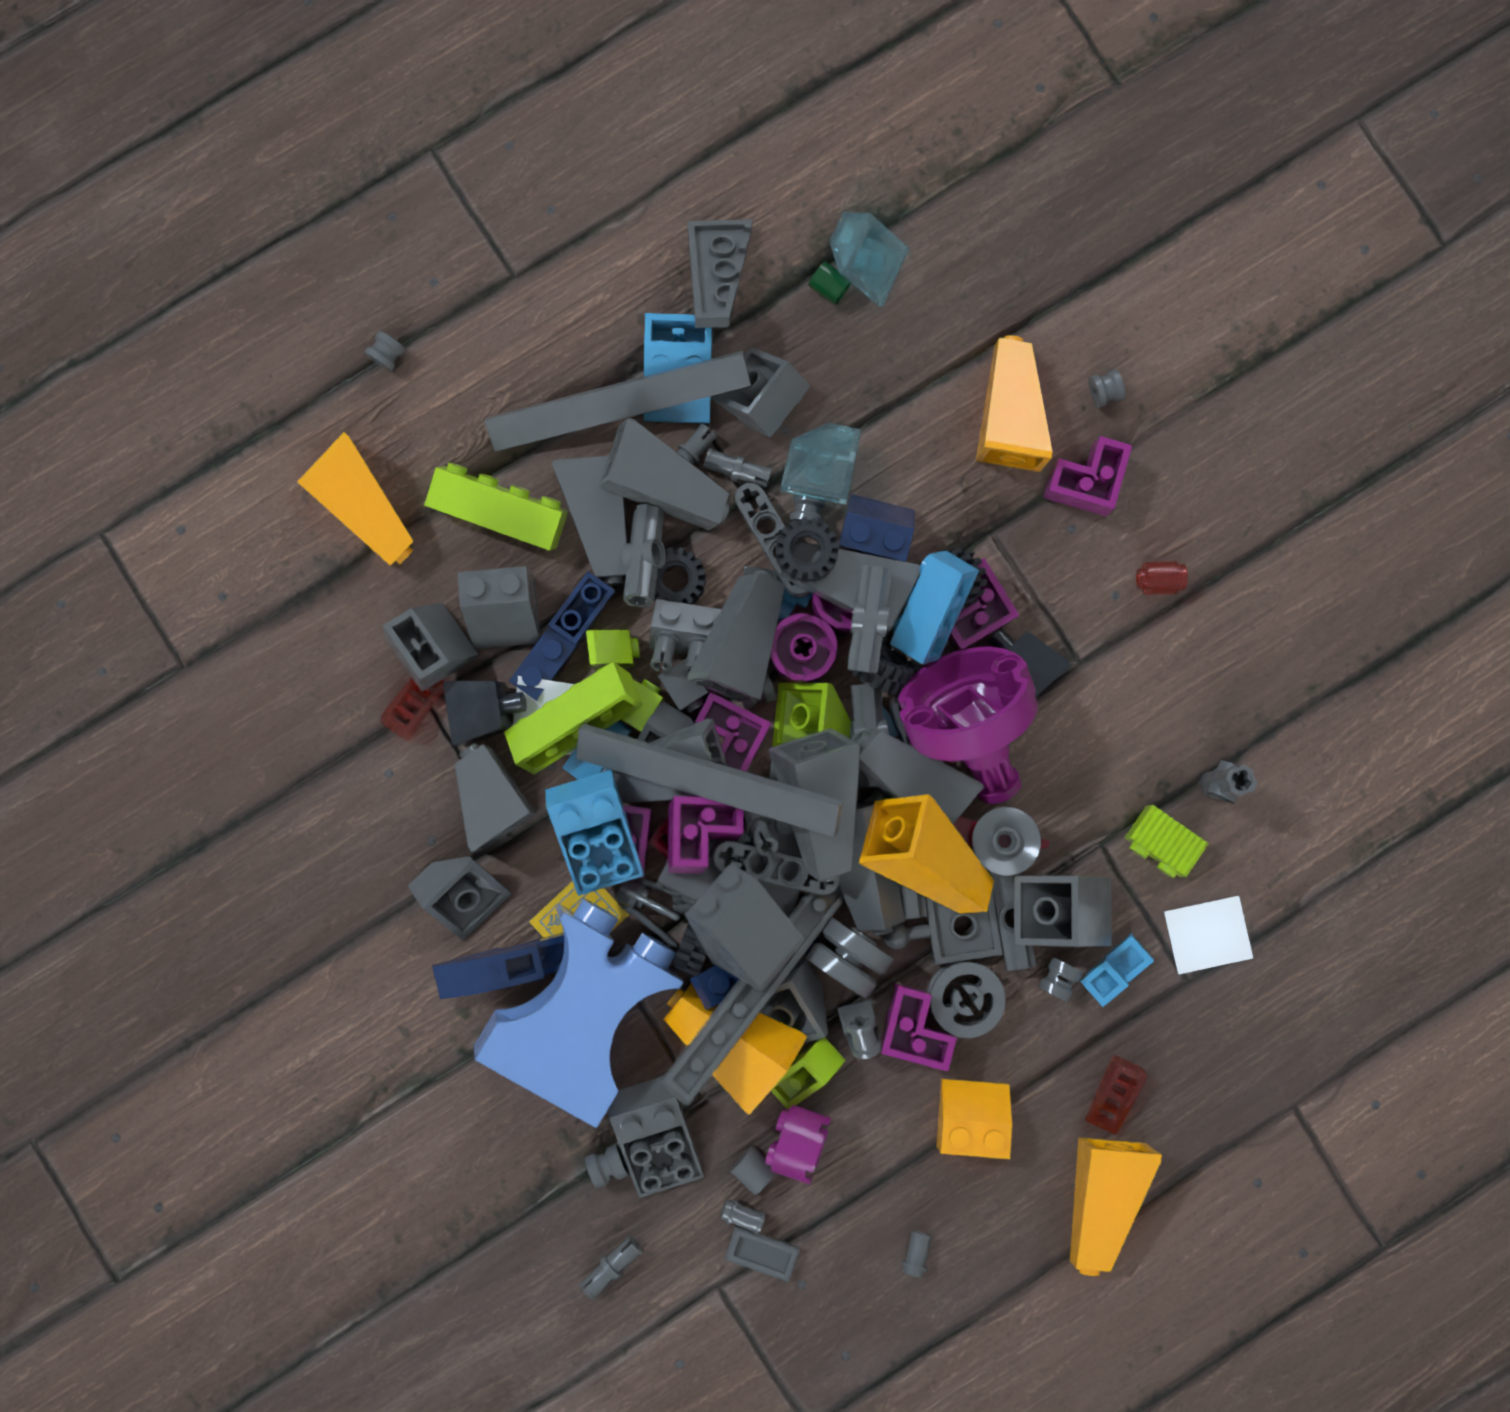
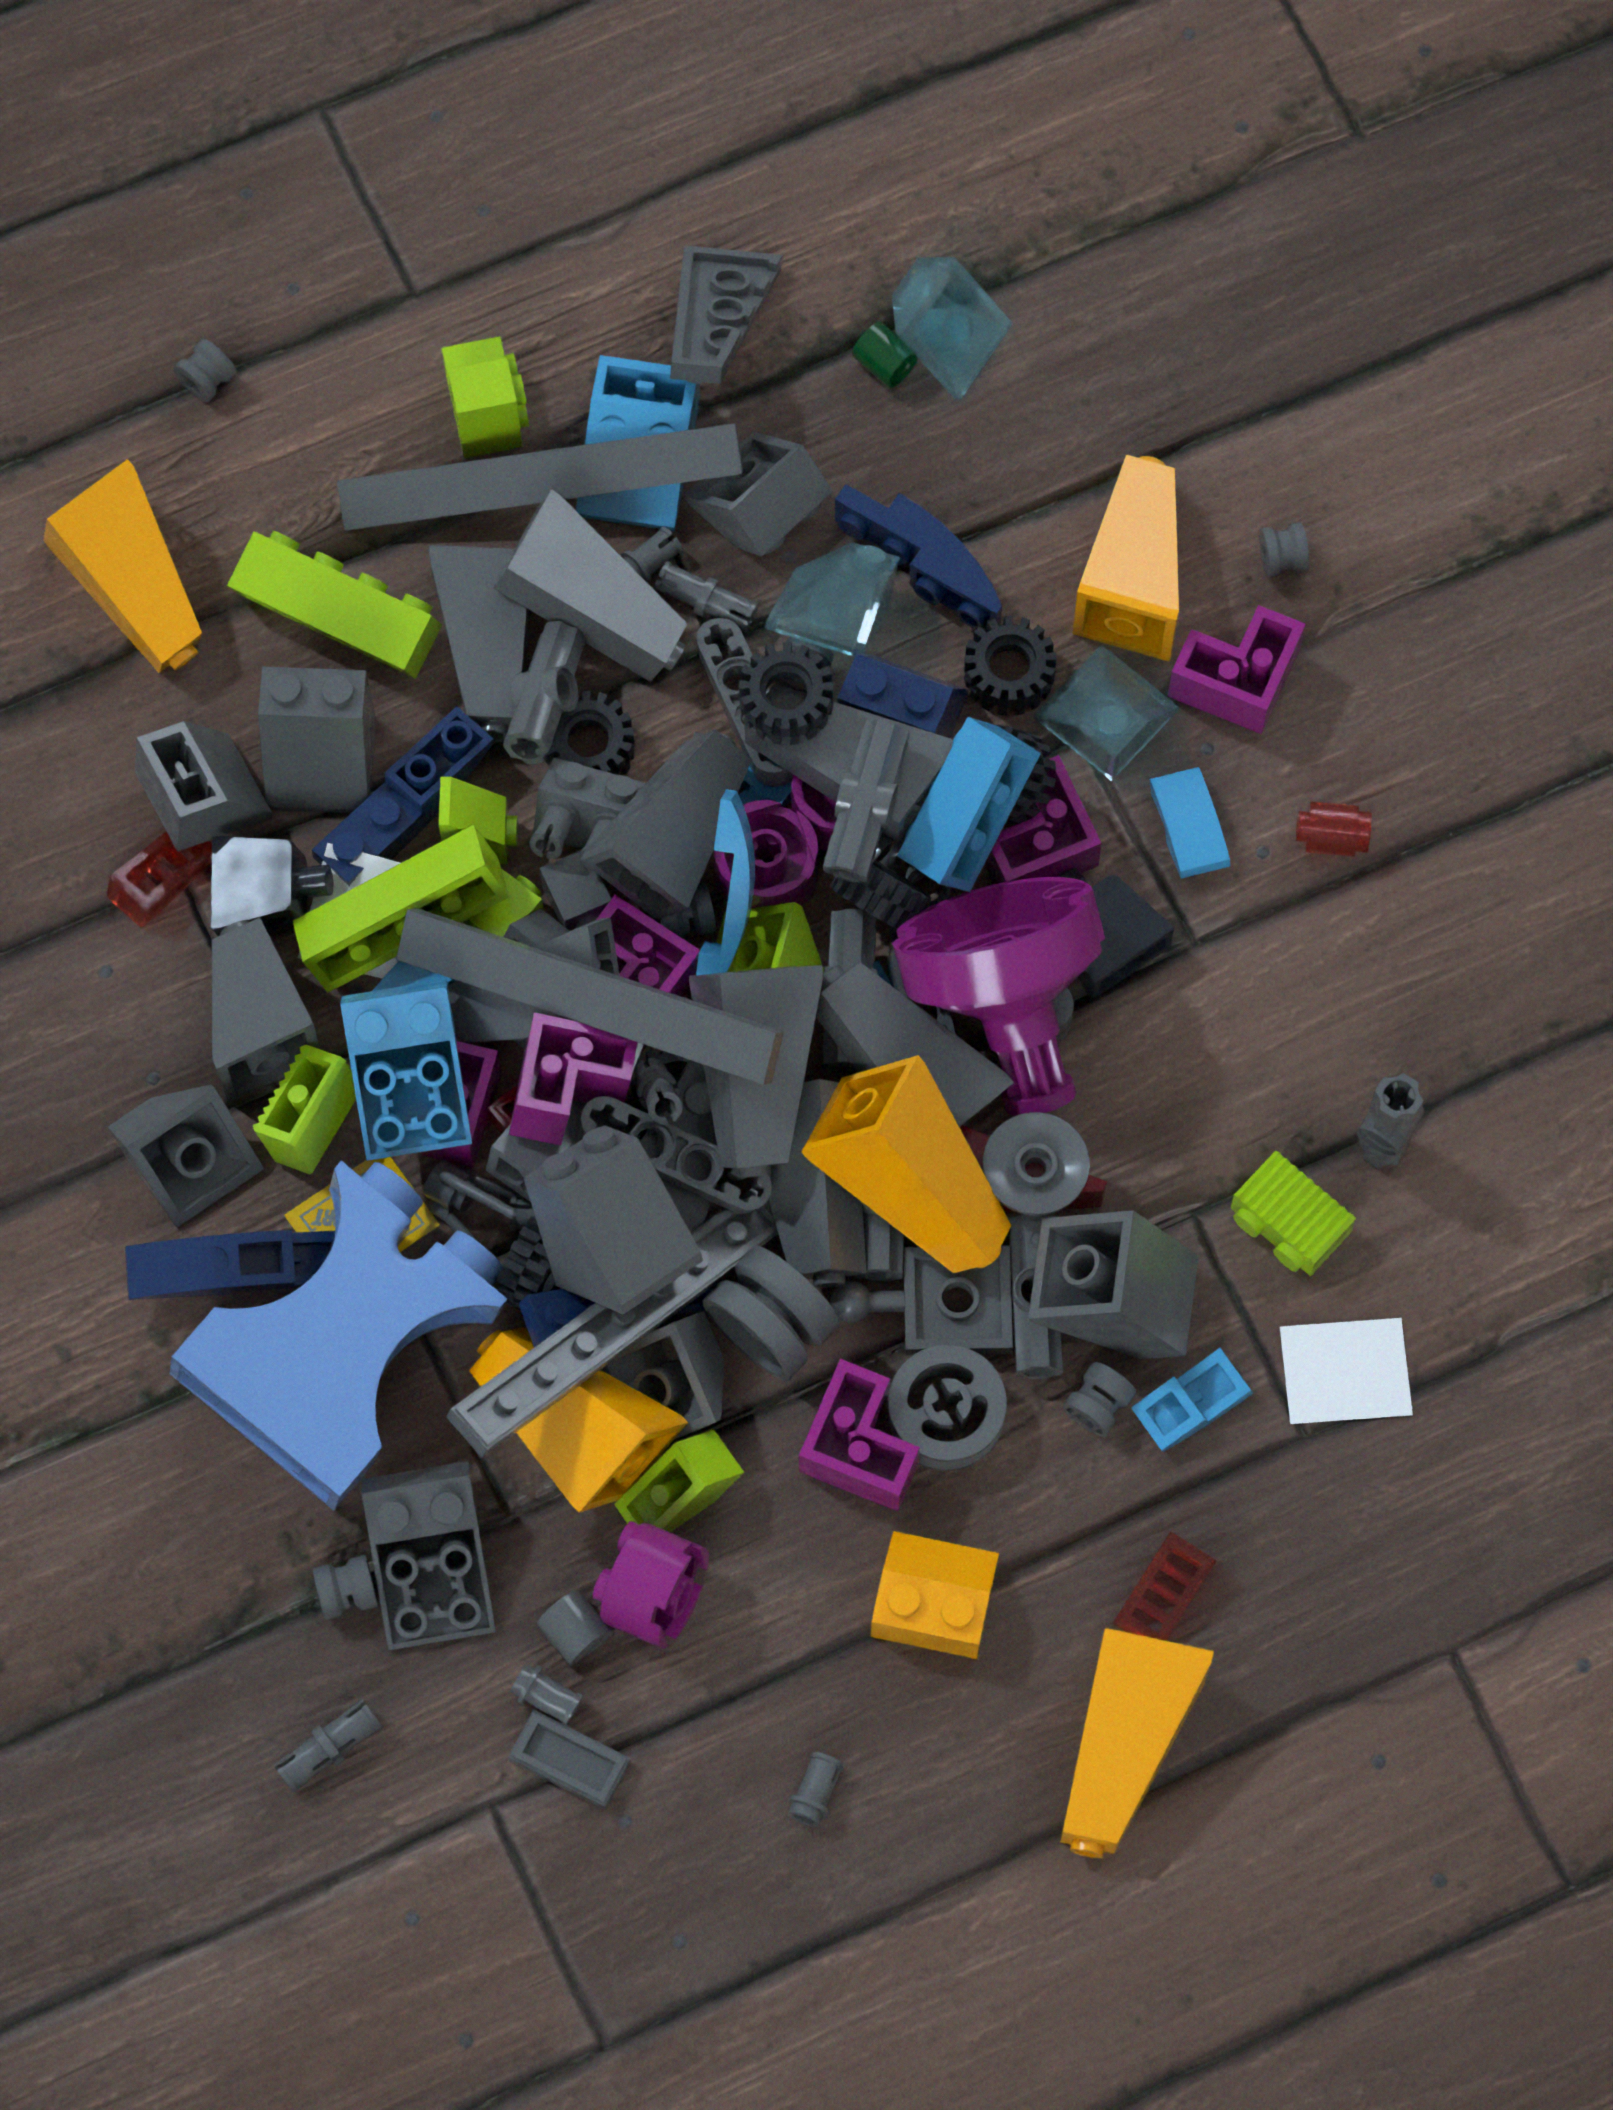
camera: 15 degrees right, 15 degrees down
dark grey piece [837,999,882,1059] -> none
none -> lime brick [253,1045,356,1174]
none -> lime brick [441,336,529,458]
none -> dark azure slope [696,789,755,975]
none -> dark blue slope [835,484,1002,629]
none -> black tyre [964,616,1057,716]
none -> clear light blue slope [1035,645,1179,781]
none -> dark azure slope [1150,767,1230,879]

